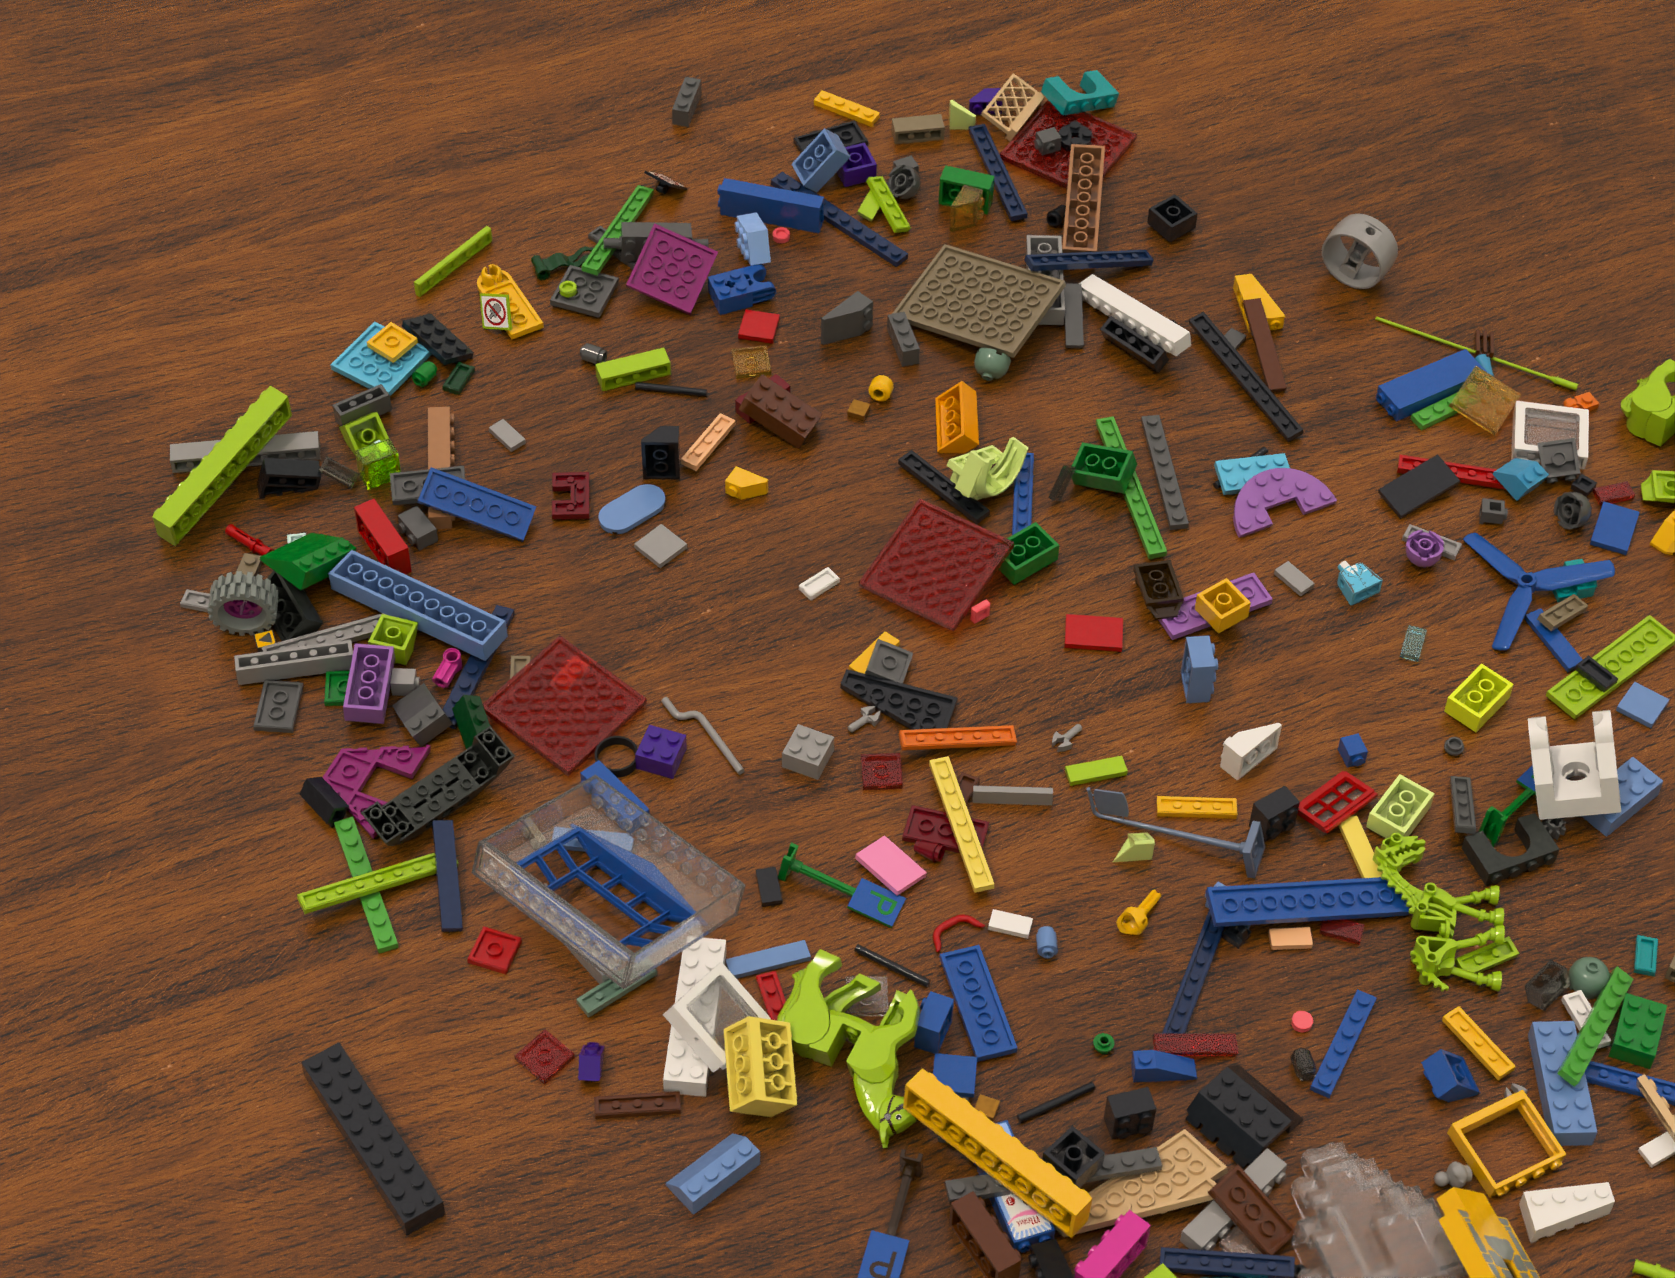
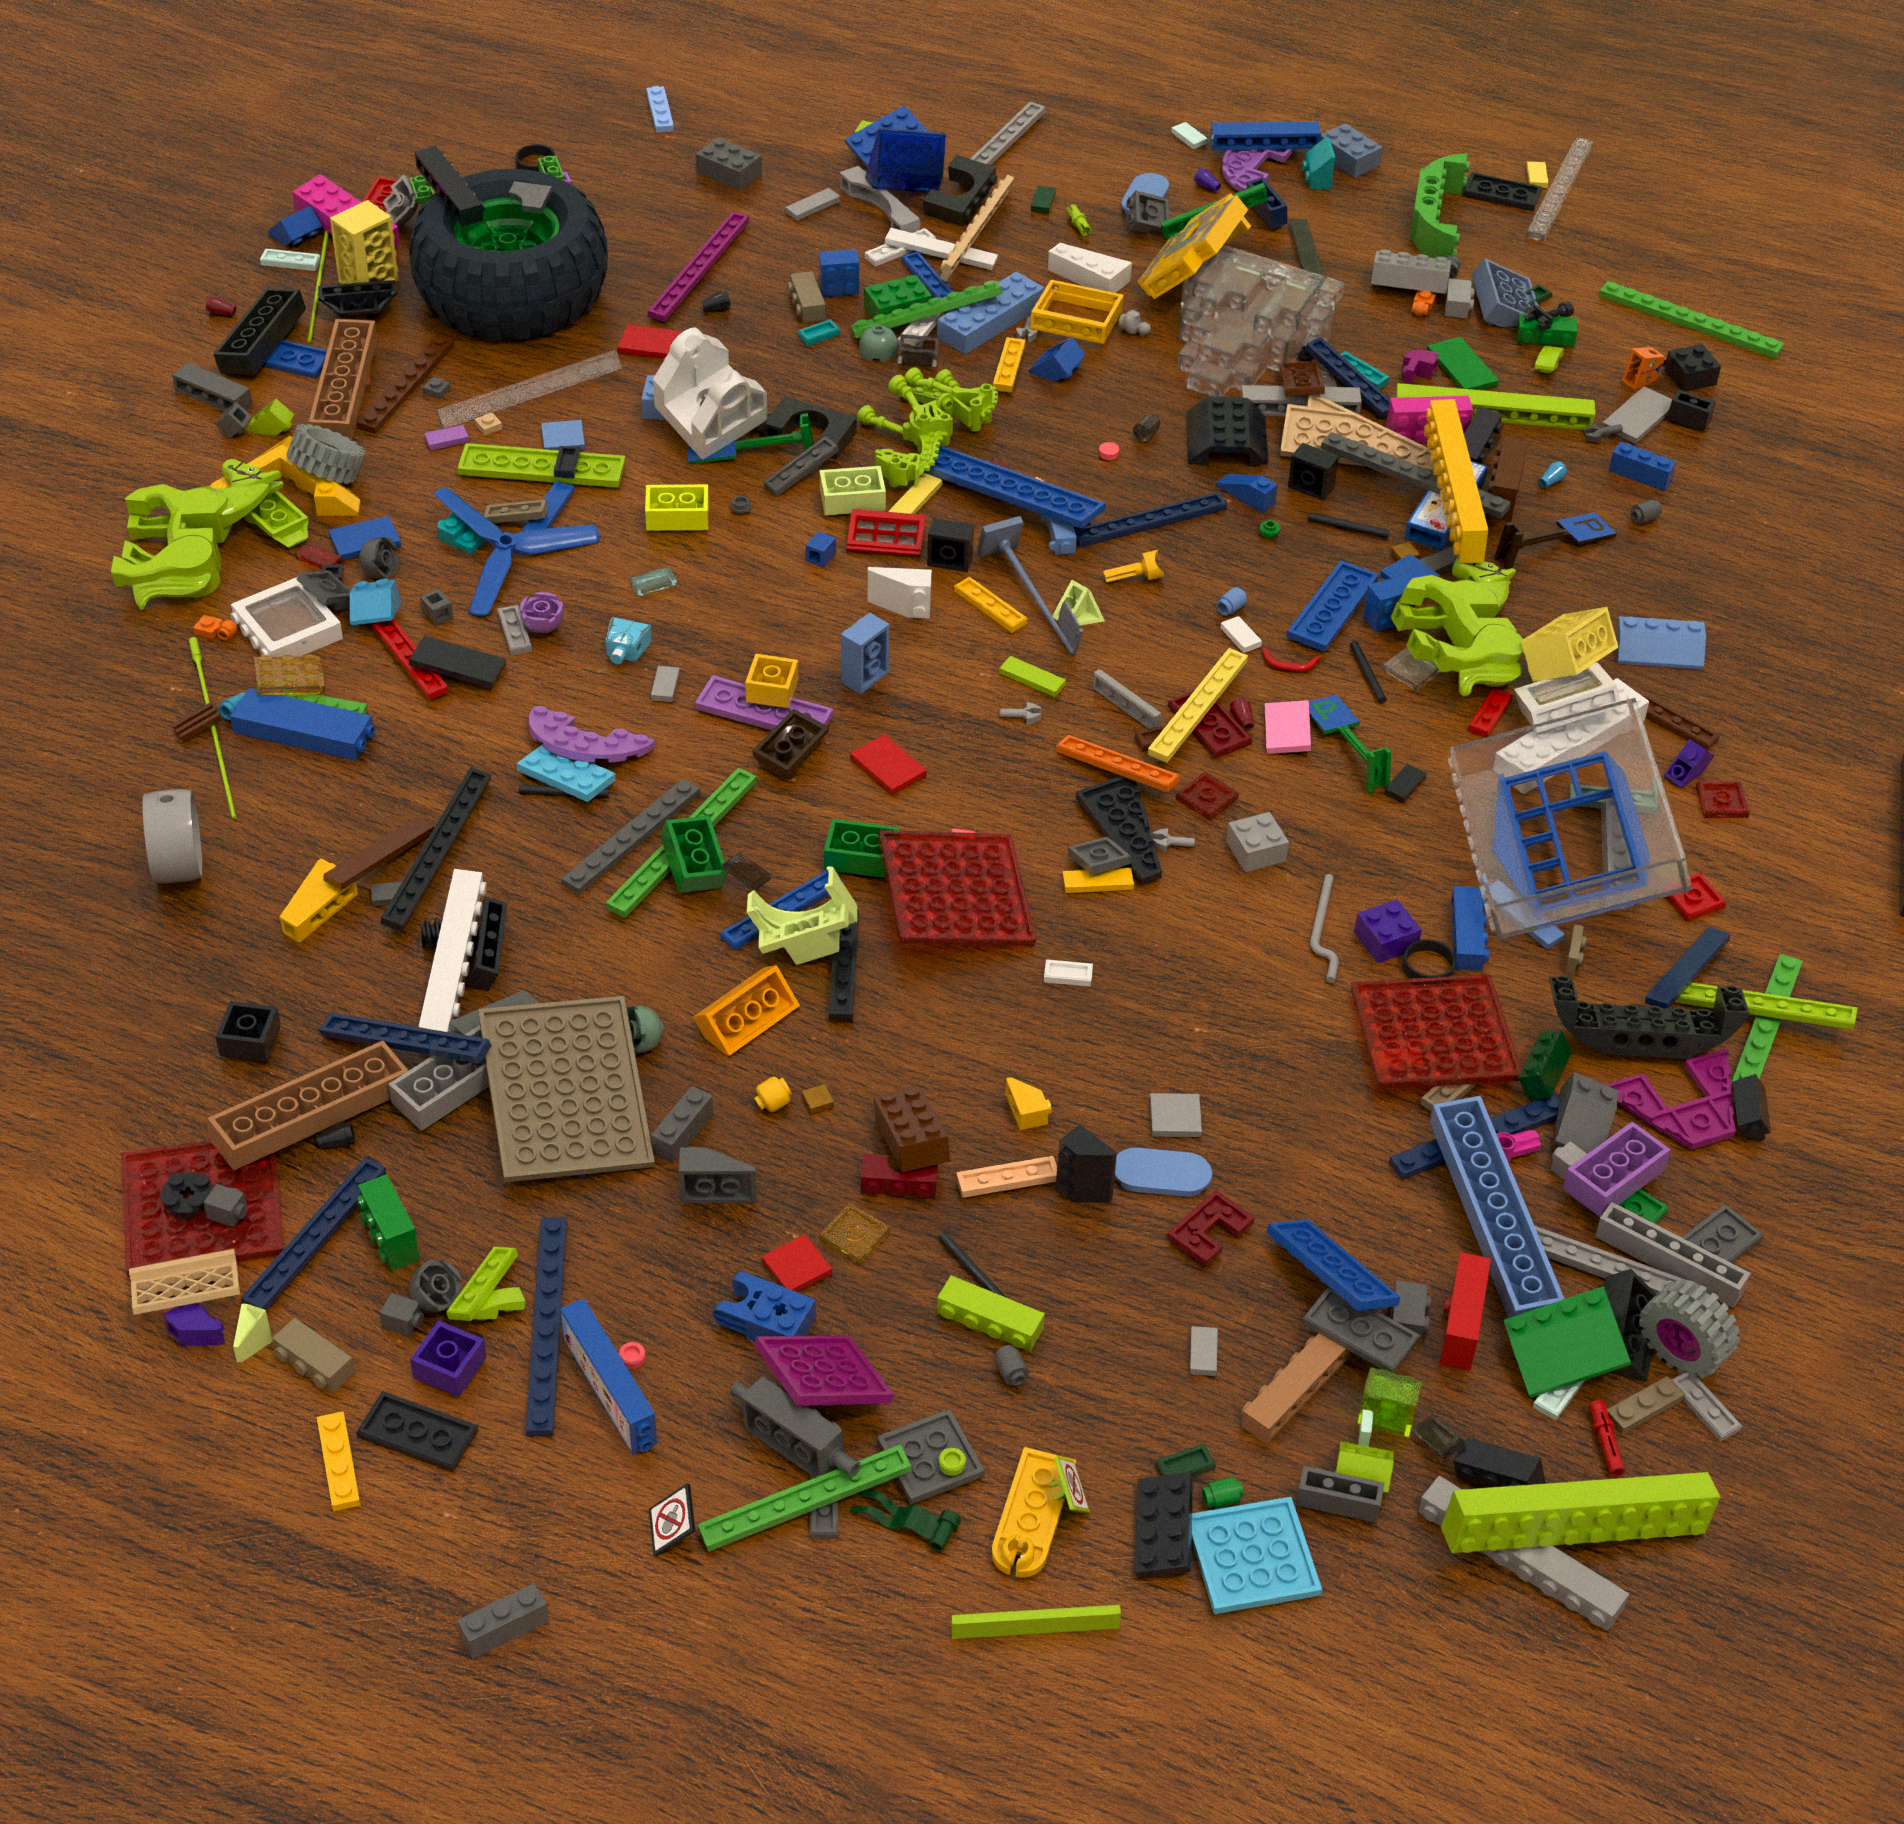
camera: 135 degrees left, 5 degrees down
yellow plate [367,322,418,363] -> none
lime slope [368,614,418,665] -> none
medium blue tile [725,940,811,979] -> none
light blue brick [735,212,771,266] -> none
medium blue brick [792,128,850,192] -> none
clear yellow slope [950,184,985,232] -> none
teal arch [1041,70,1119,115] -> none
black brick [1042,1126,1105,1188] -> none
clear red tile [1152,1034,1239,1056] -> none
blue plate [1310,989,1377,1099] -> none

